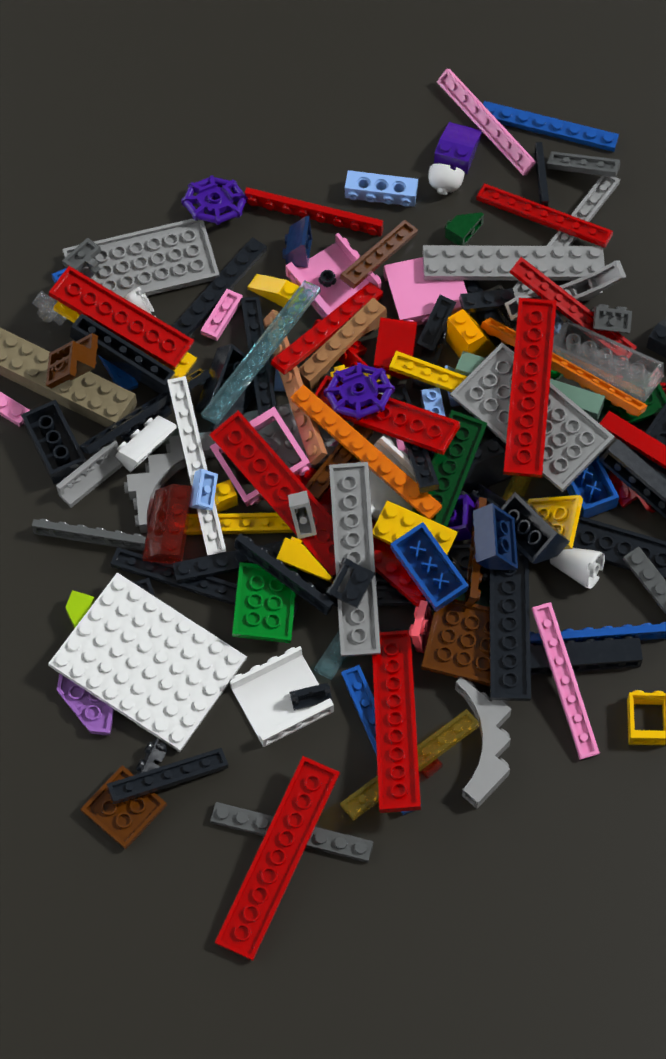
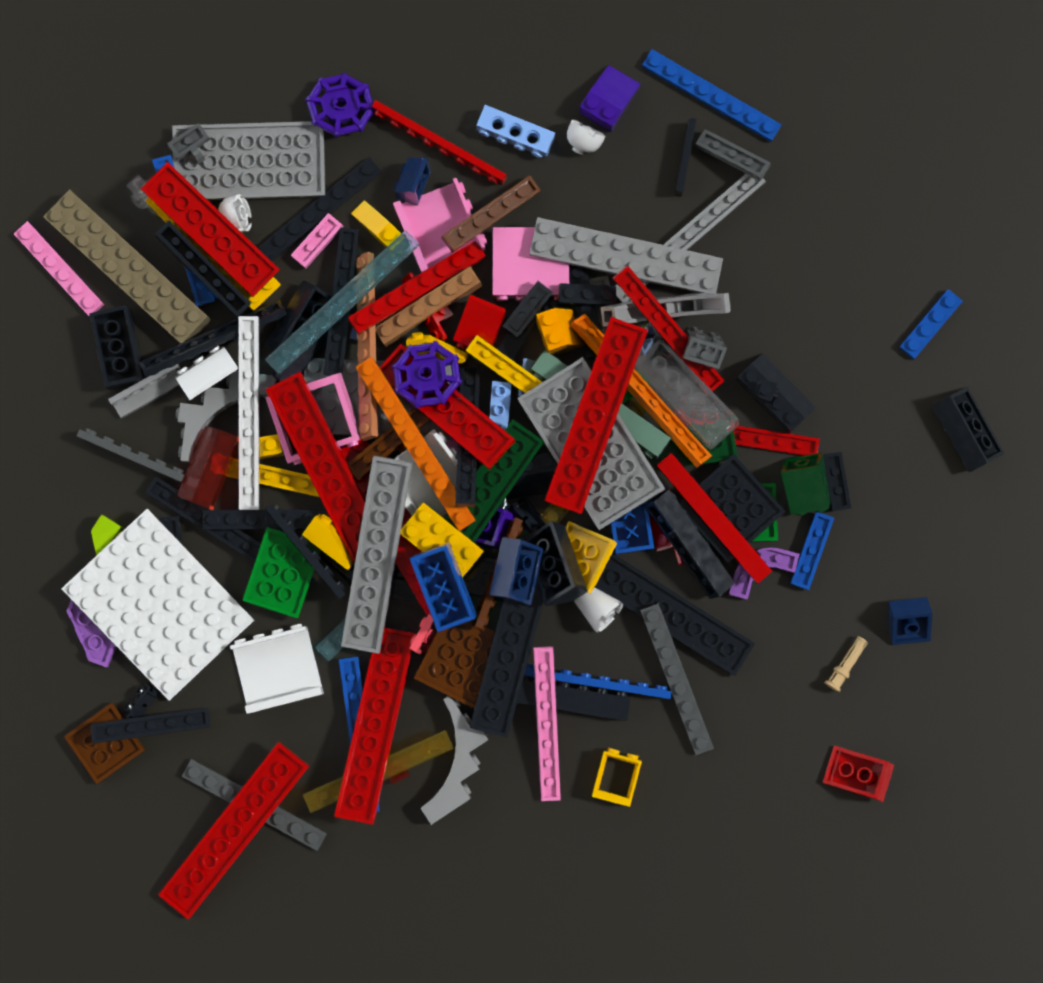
camera: 15 degrees right, 20 degrees up
reddish brown bracket [46,333,98,389] -> none
light blue slope [189,469,218,511] -> none
light grey slope [288,491,317,539] -> none
black hinge [289,683,333,710] -> none
black plate [319,270,336,287] -> none
black plate [326,557,375,609] -> none
bright pink tile [437,69,536,176] -> none
dark green slope [444,212,484,246] -> none
red tile [476,183,613,248] -> none

